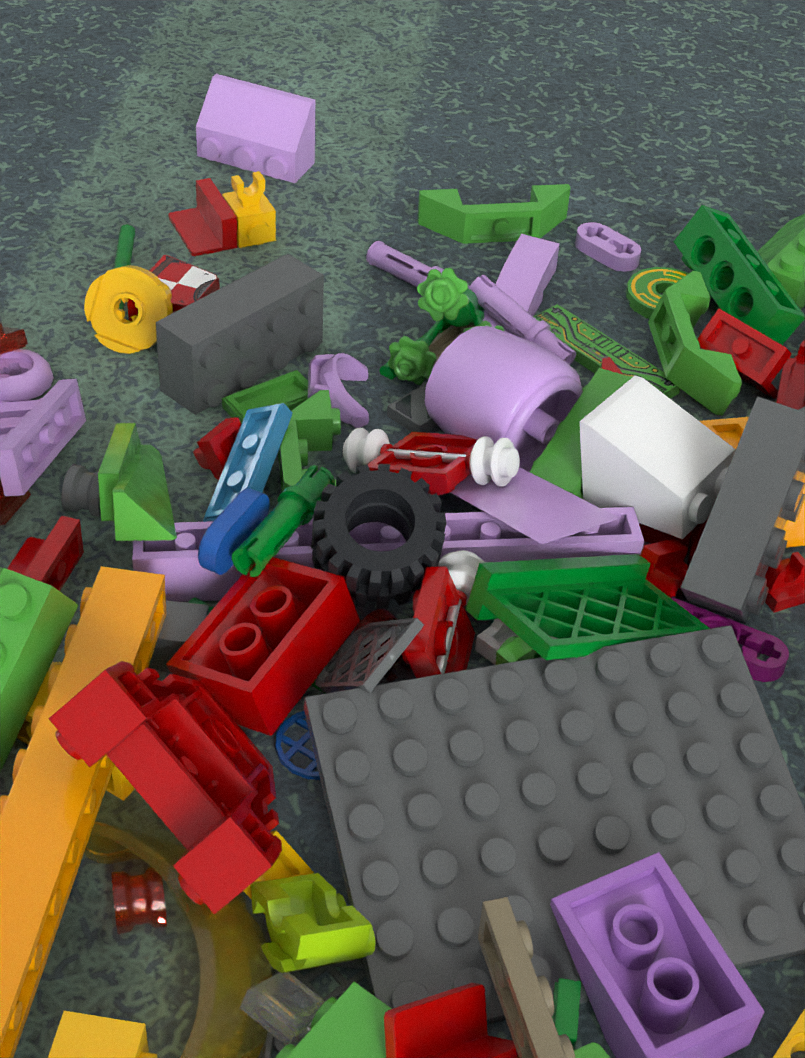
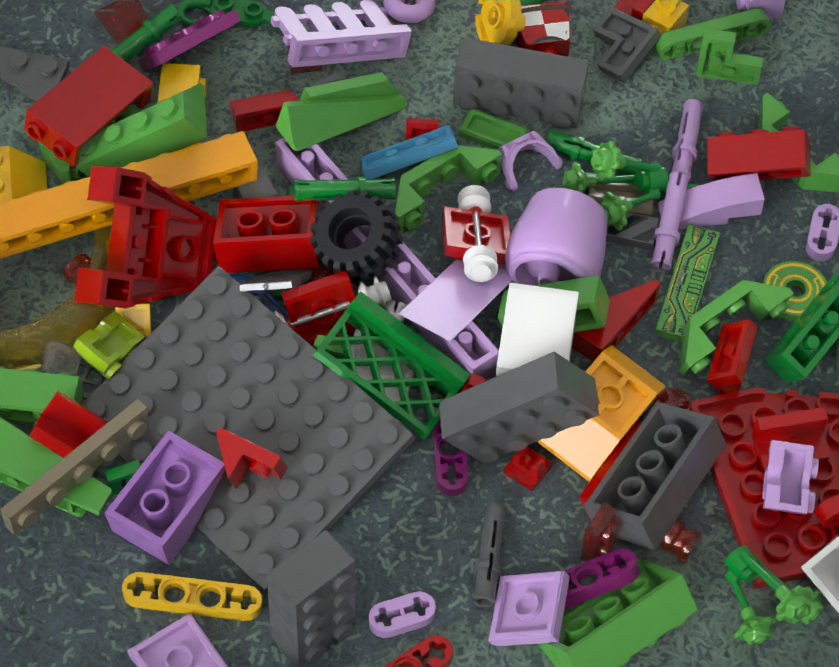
camera: 60 degrees right, 15 degrees up
blue tile [198,488,270,575] -> none
none -> red slope [216,427,288,489]
none -> green pin [546,128,643,175]
none -> dark grey plate [592,6,661,83]
none -> bright green beam [654,8,772,60]
none -> bright green plate [696,28,763,85]
none -> red brick [707,126,811,181]

